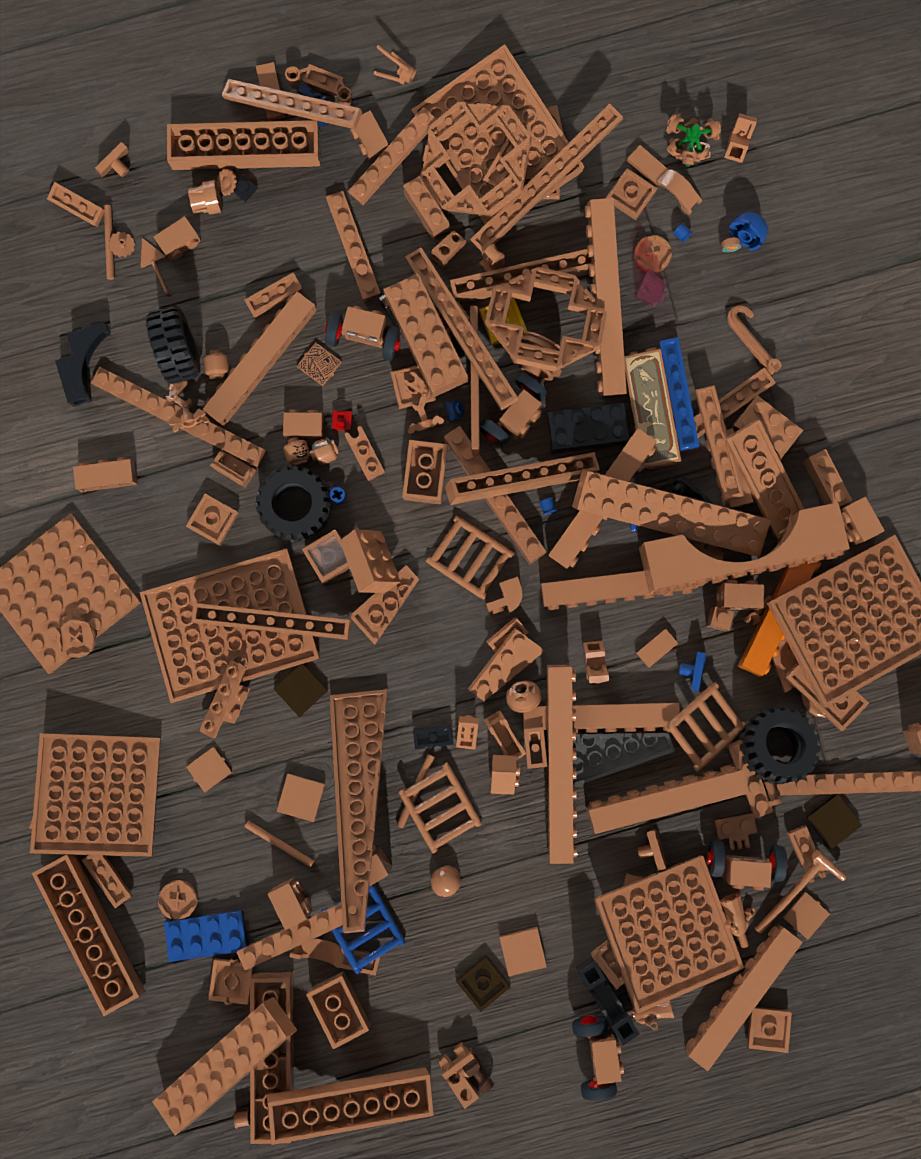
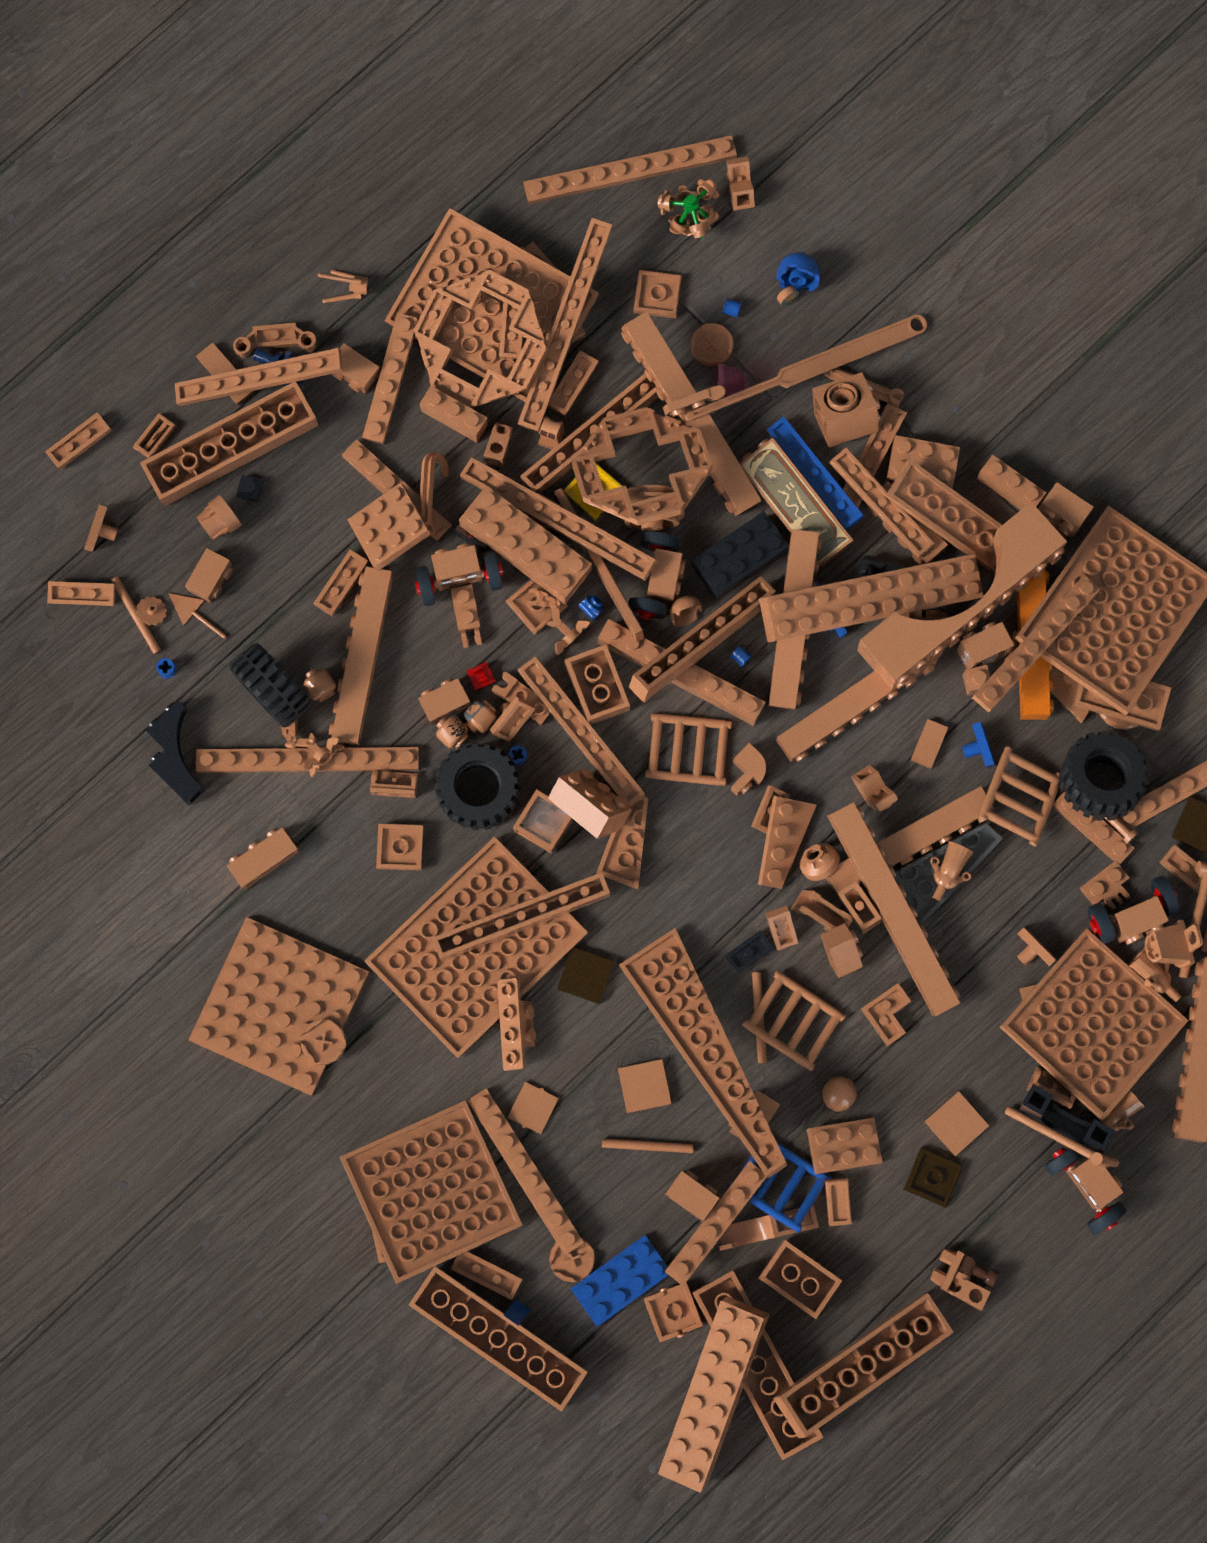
camera: 30 degrees left, 5 degrees down
nougat piece [217,169,237,196] -> none
nougat axle [234,1109,250,1129] -> none
nougat piece [297,342,342,386] -> none
nougat brick [585,765,749,834] -> none
nougat piece [627,145,702,215] -> none
none -> nougat plate [45,412,112,470]
none -> nougat tile [133,413,177,458]
none -> blue axle [156,658,176,679]
none -> nougat plate [347,482,431,571]
none -> nougat piece [419,452,449,539]
none -> nougat hinge [450,585,482,648]
none -> nougat plate [467,1088,584,1256]
none -> nougat tile [490,696,535,742]
none -> blue sticker [504,1300,531,1326]
none -> nougat plate [518,657,645,807]
none -> nougat plate [523,135,737,205]
none -> nougat plate [548,351,599,418]
none -> nougat hinge [663,385,726,417]
none -> nougat hair [669,596,702,627]
none -> nougat piece [685,315,927,422]
none -> nougat plate [807,1118,883,1174]
none -> nougat brick [812,372,881,447]
none -> nougat tile [825,1178,852,1226]
none -> nougat plate [861,983,911,1046]
none -> nougat piece [930,841,973,901]
none -> nougat plate [972,575,1101,712]
none -> nougat bar [1005,1106,1119,1167]
none -> nougat container [1145,920,1203,968]

